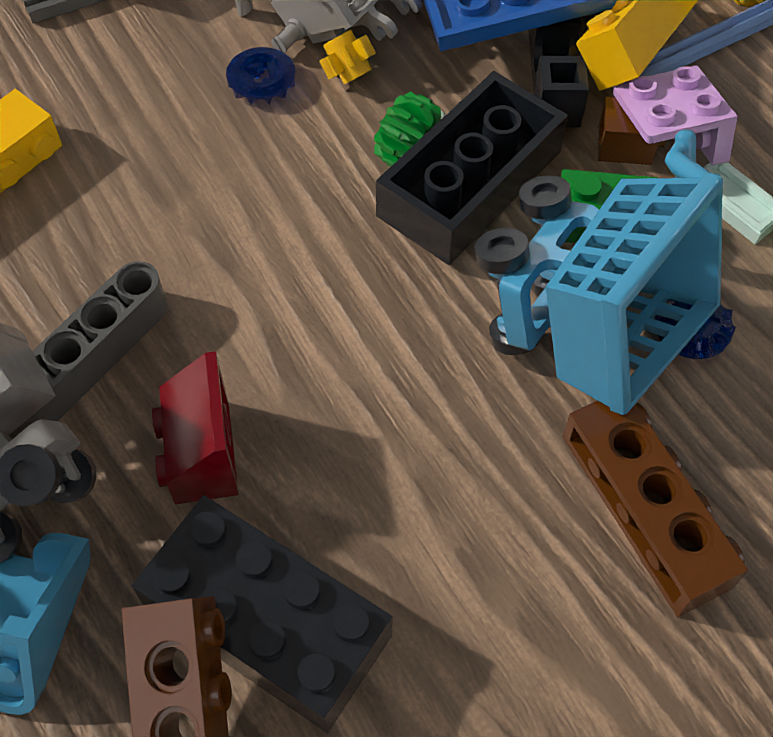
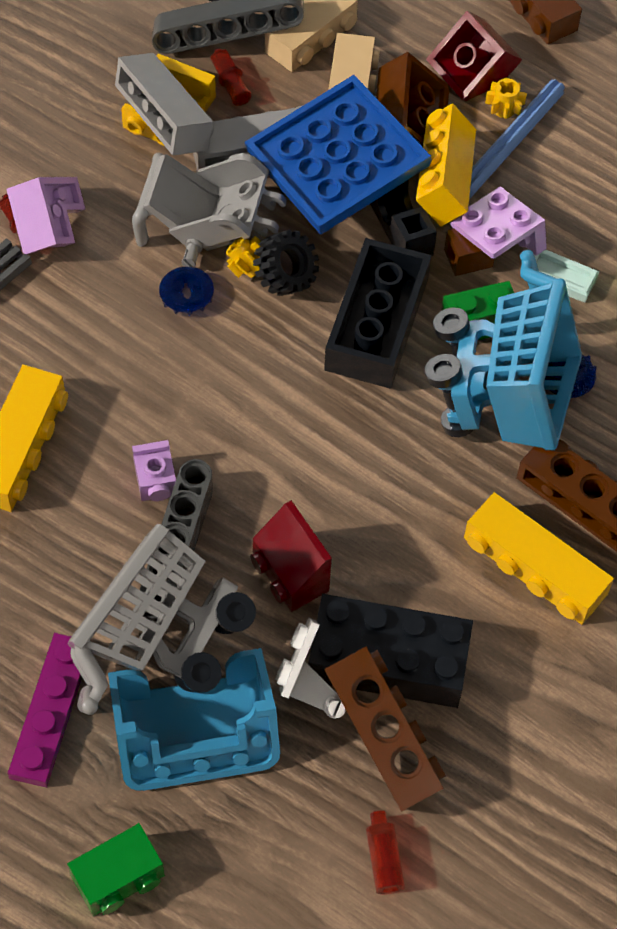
camera: 25 degrees left, 0 degrees up
green gear [374,91,445,167] -> none
none -> lavender brick [132,440,176,501]
none -> black tyre [253,230,319,296]
none -> white plate [275,617,346,719]
none -> yellow brick [464,492,614,625]

